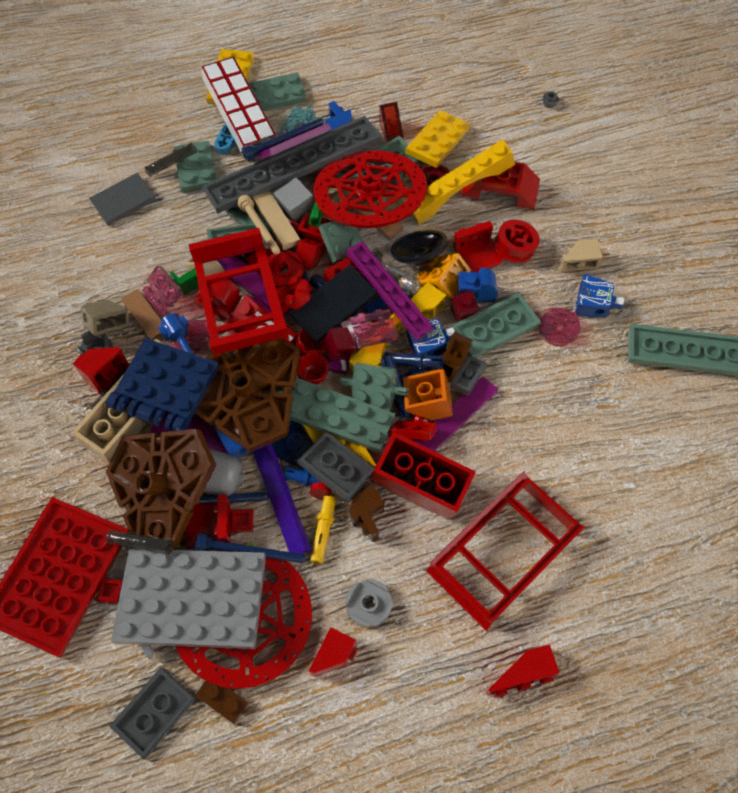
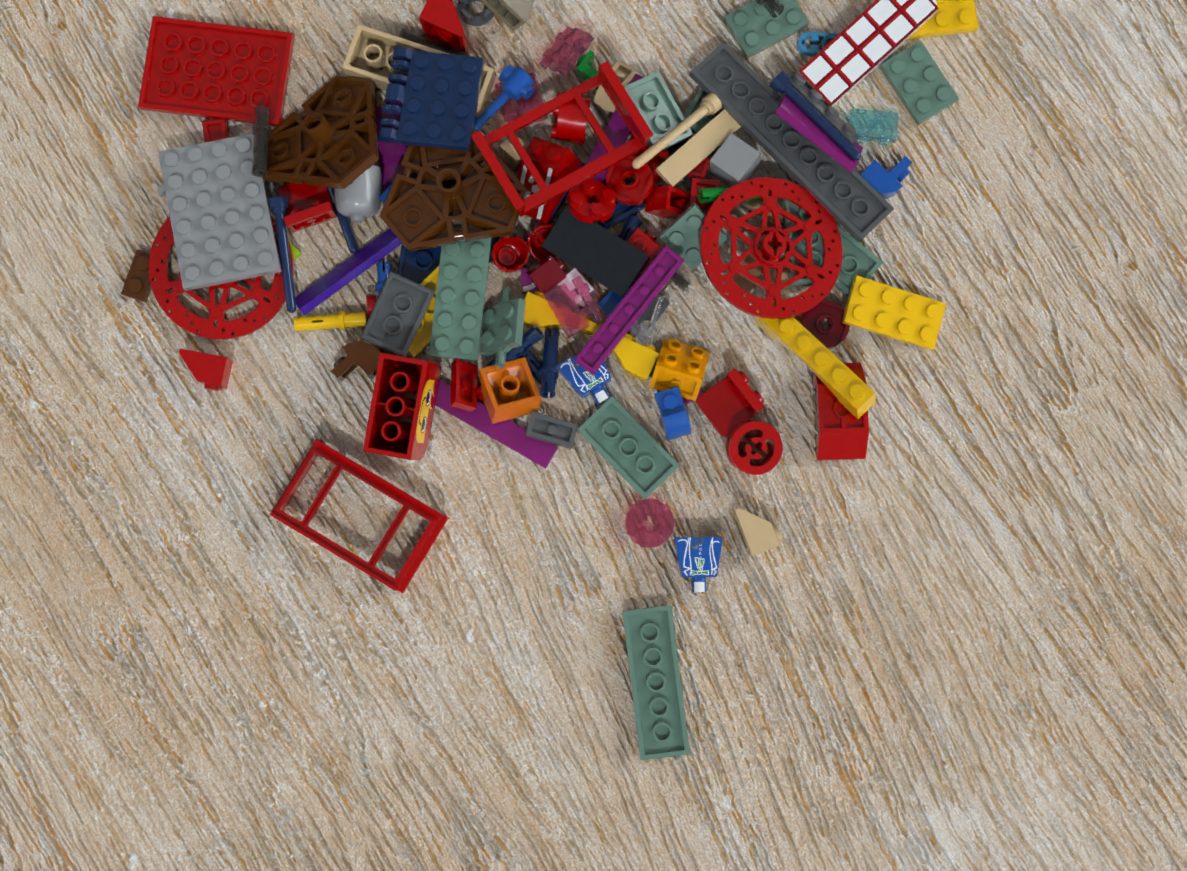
camera: 75 degrees right, 20 degrees up
dark grey tile [109,667,197,760] -> none
medium nougat tile [121,289,162,341] -> none
red tile [230,509,254,533] -> none
light grey plate [346,579,392,628] -> none
clear red slope [379,101,404,142] -> none
black dish [390,230,448,265] -> none
reddish brown brick [436,332,473,383] -> none
dark red brick [451,290,479,323] -> none
red slope [486,644,560,698] -> none
dark grey plate [542,91,559,108] -> none

